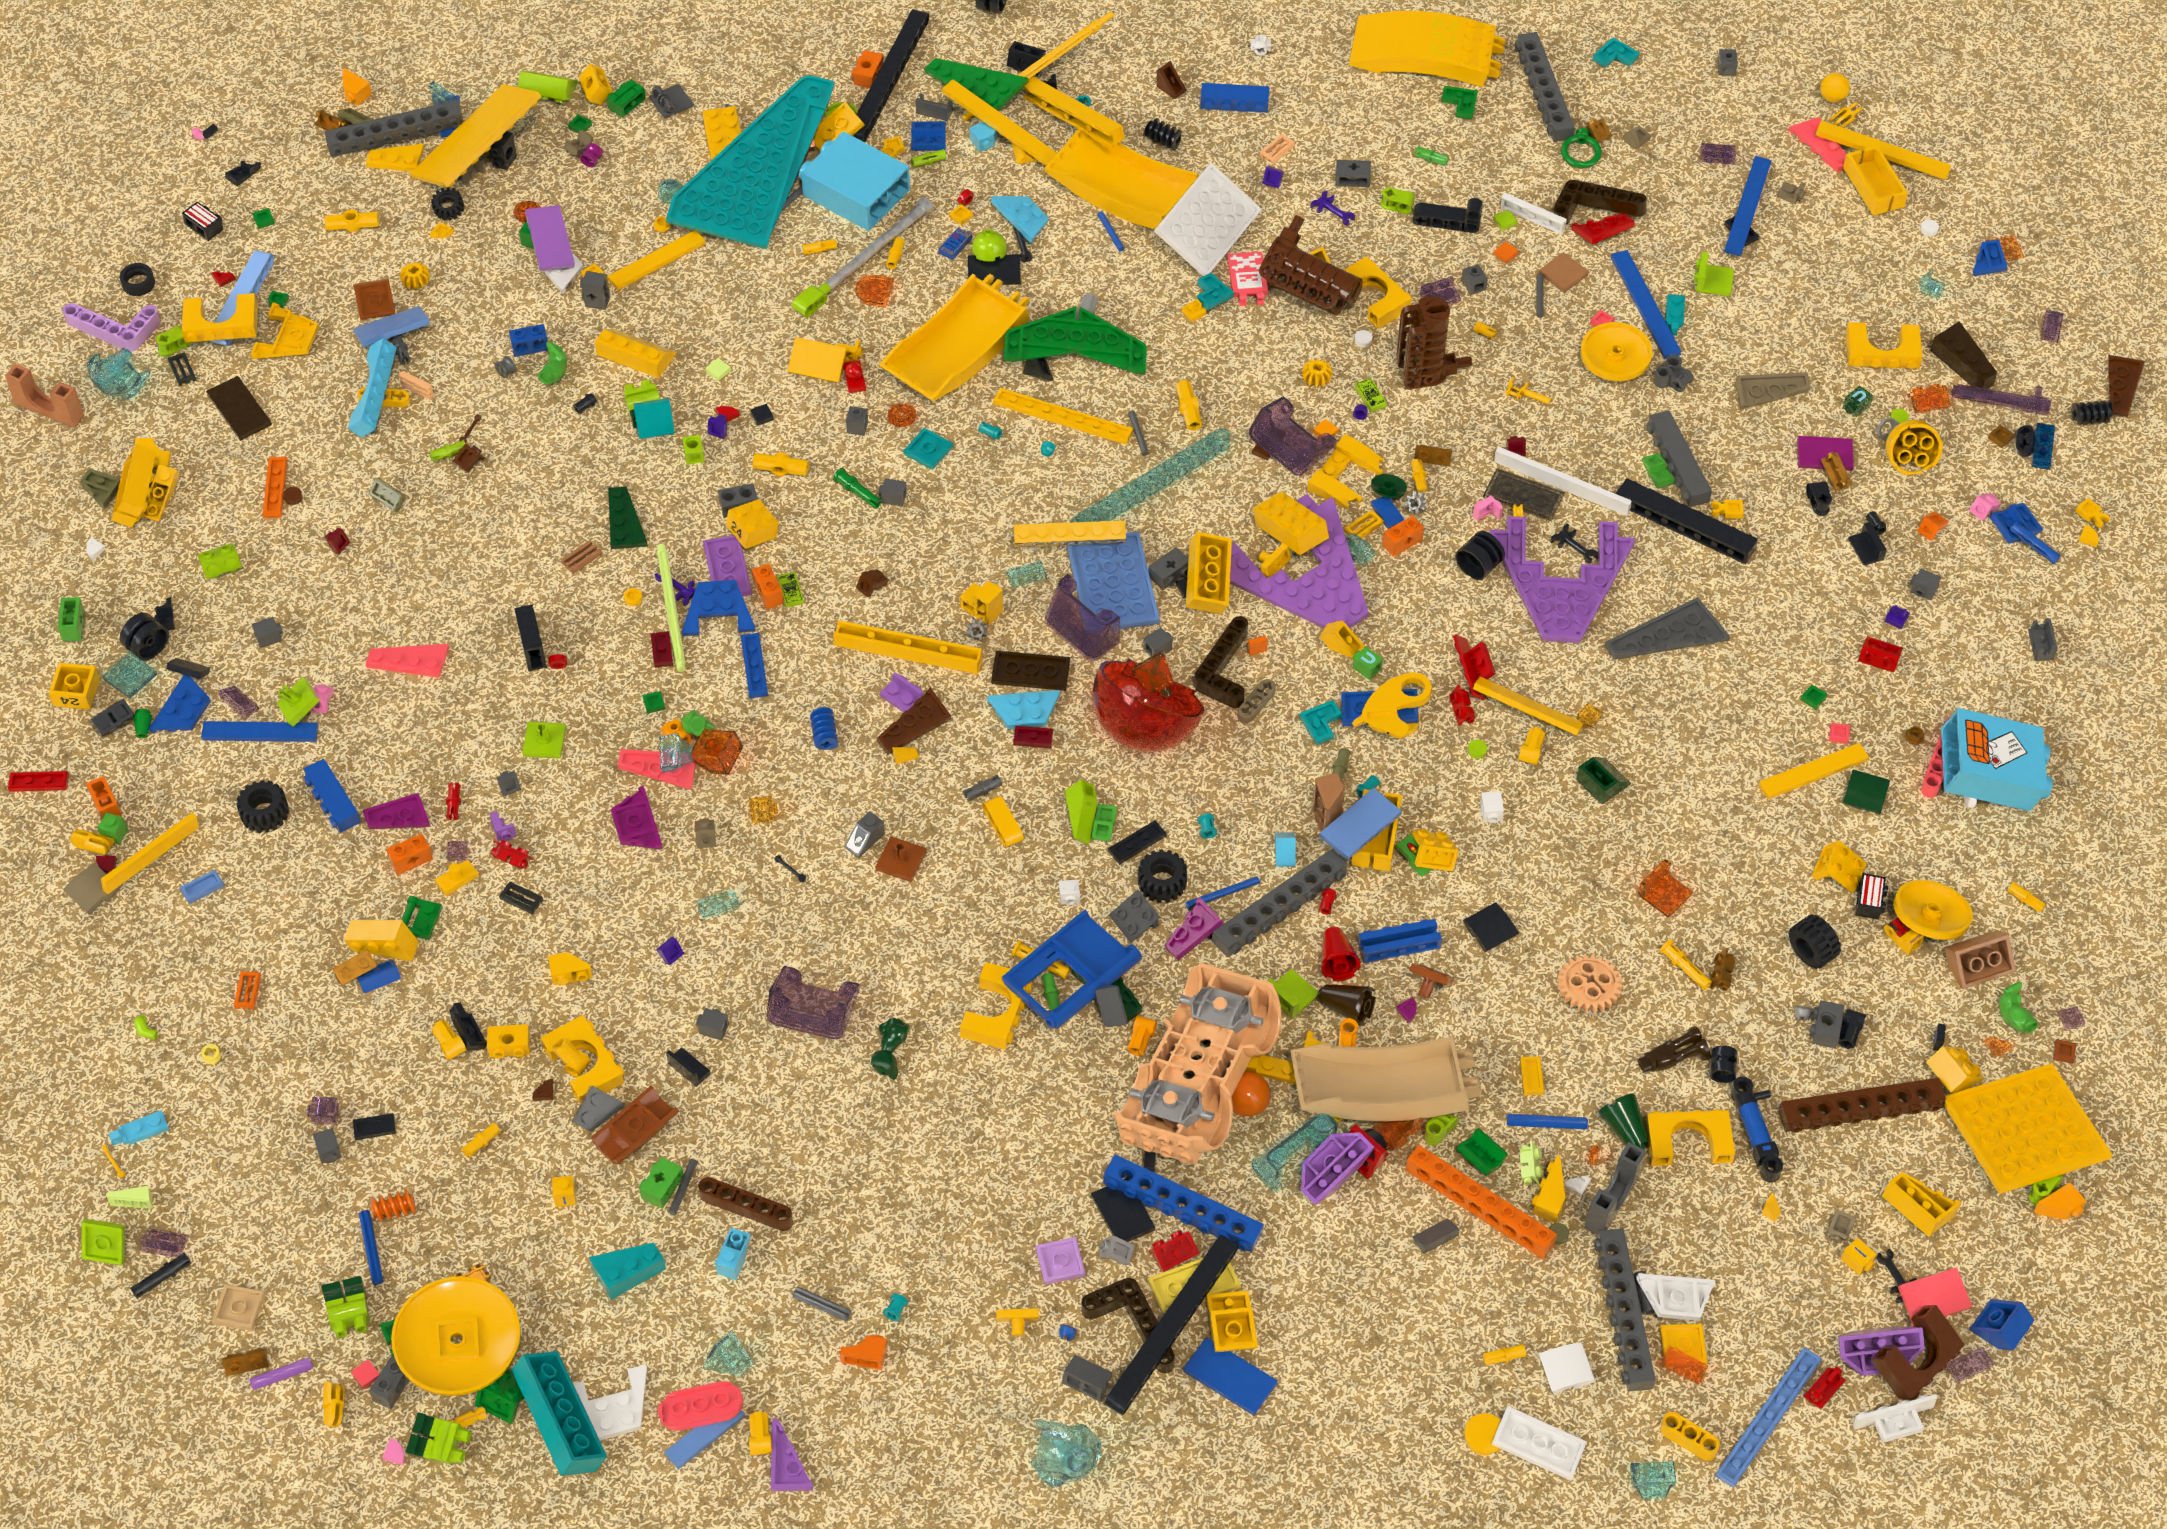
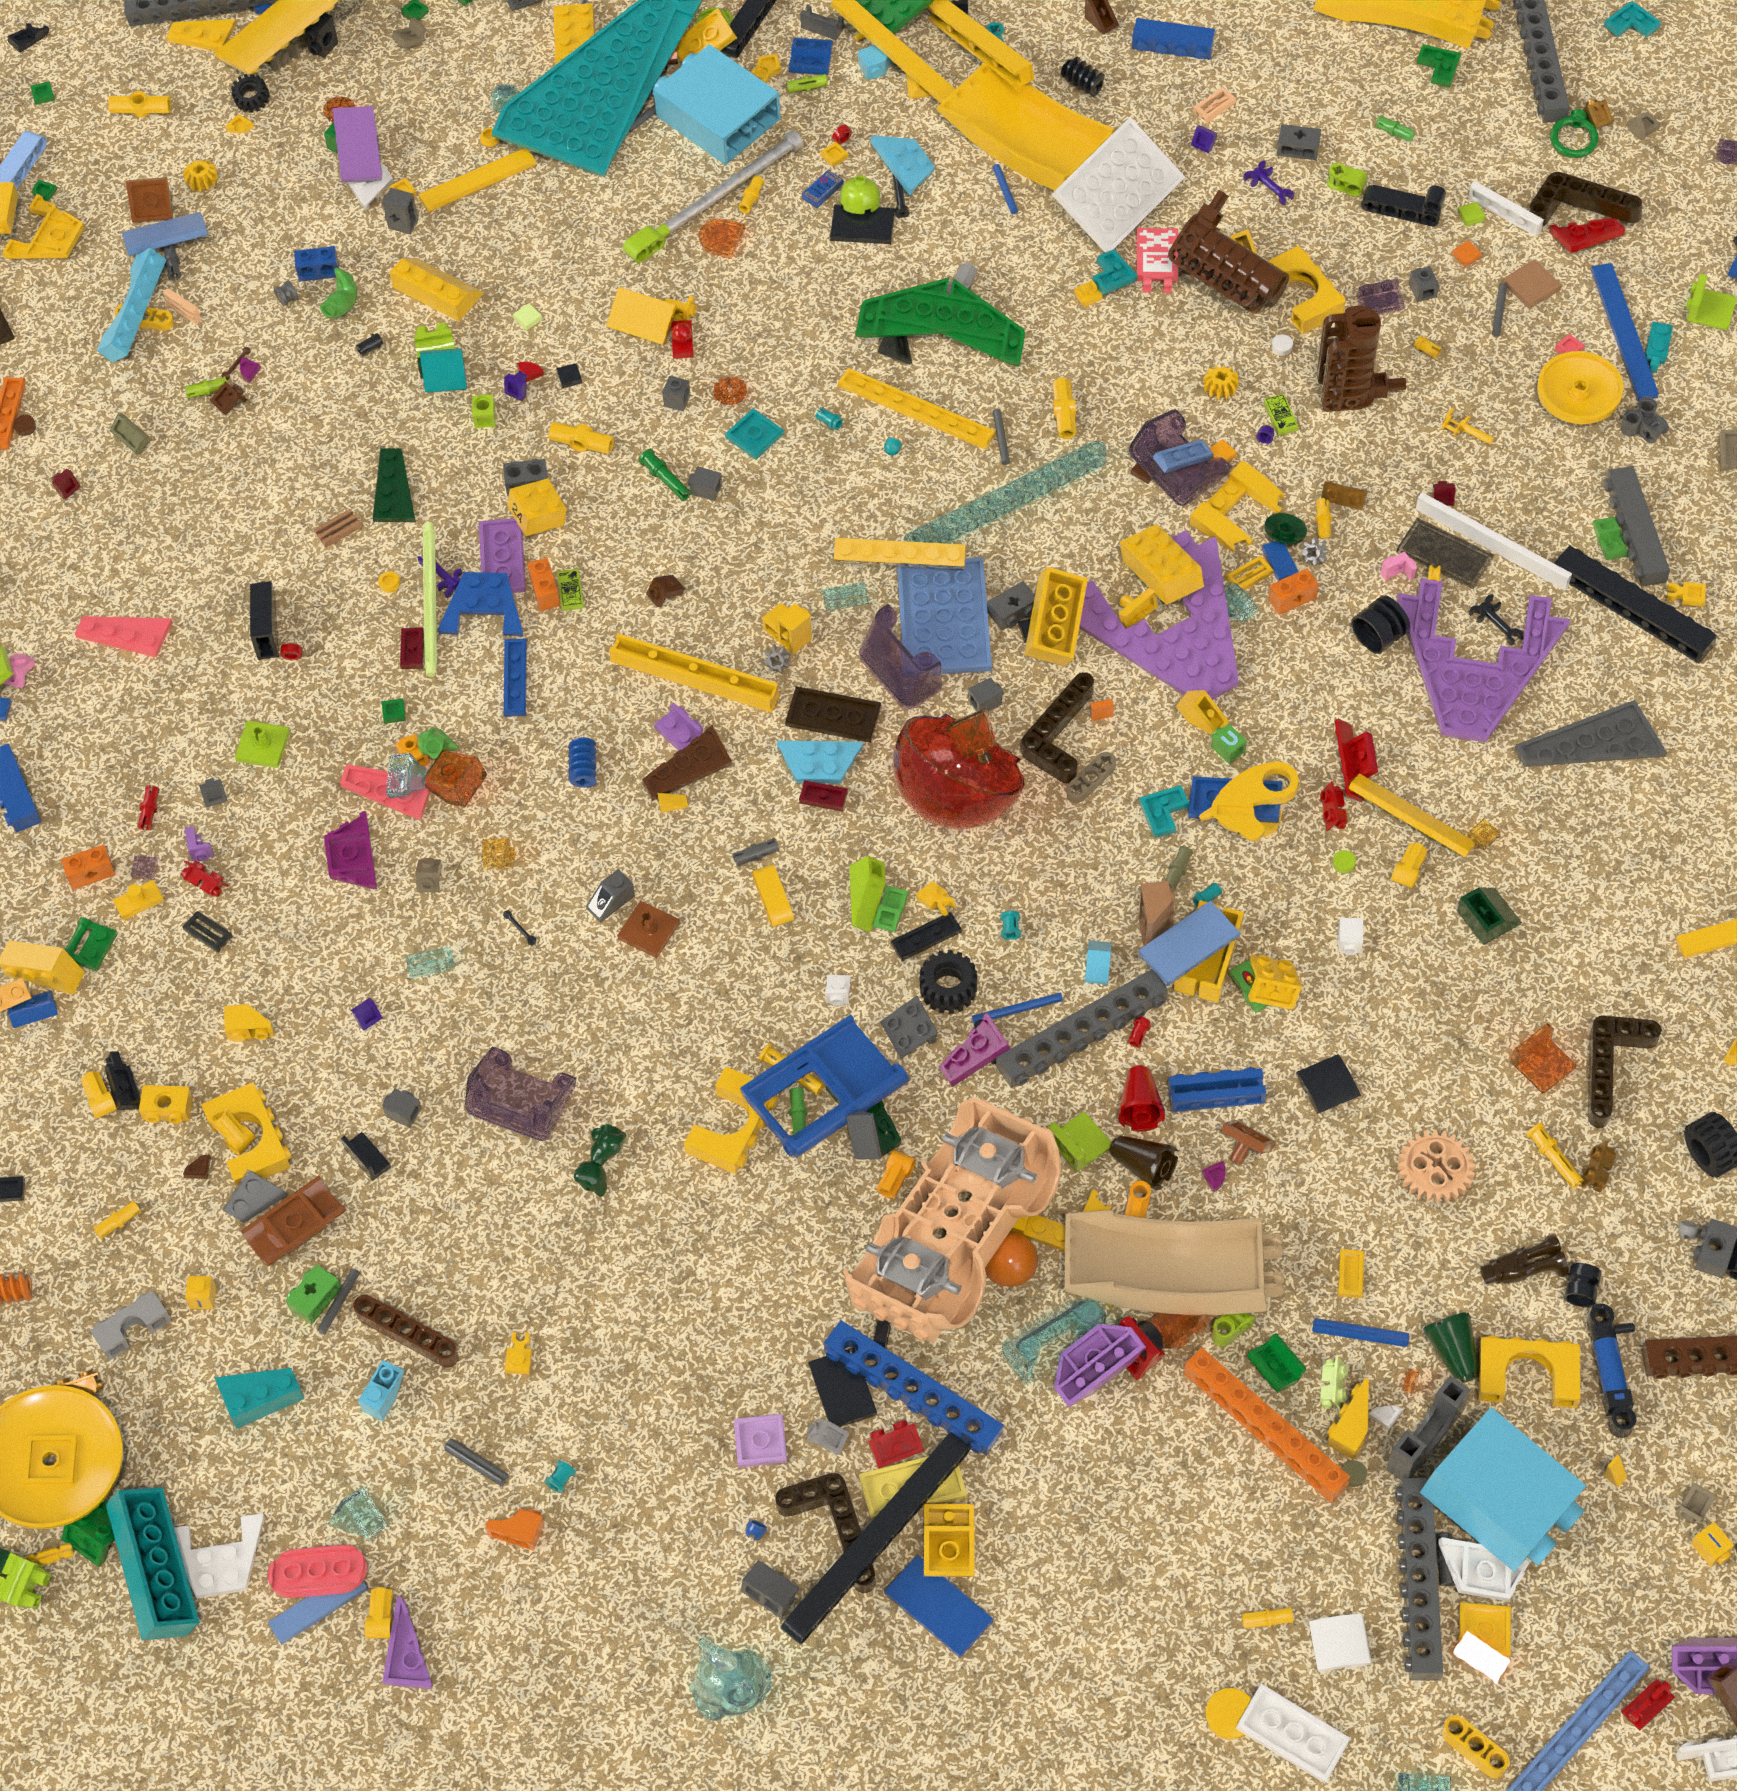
camera: 10 degrees right, 5 degrees up
magenta wing [363,792,430,829] -> none
magenta wheel [580,143,603,168] -> none
yellow axle [802,239,837,256] -> none
yellow hinge [879,274,1030,402] -> none
yellow tile [996,1308,1039,1336] -> none
dark grey slope [1412,1218,1460,1254] -> none
none -> light grey arch [90,1290,171,1361]
none -> magenta tile [240,357,261,383]
none -> yellow plate [505,1332,532,1375]
none -> yellow plate [915,881,956,916]
none -> medium blue tile [1153,439,1214,473]
none -> medium azure brick [1420,1407,1586,1572]
none -> dark brown beam [1588,1015,1662,1128]

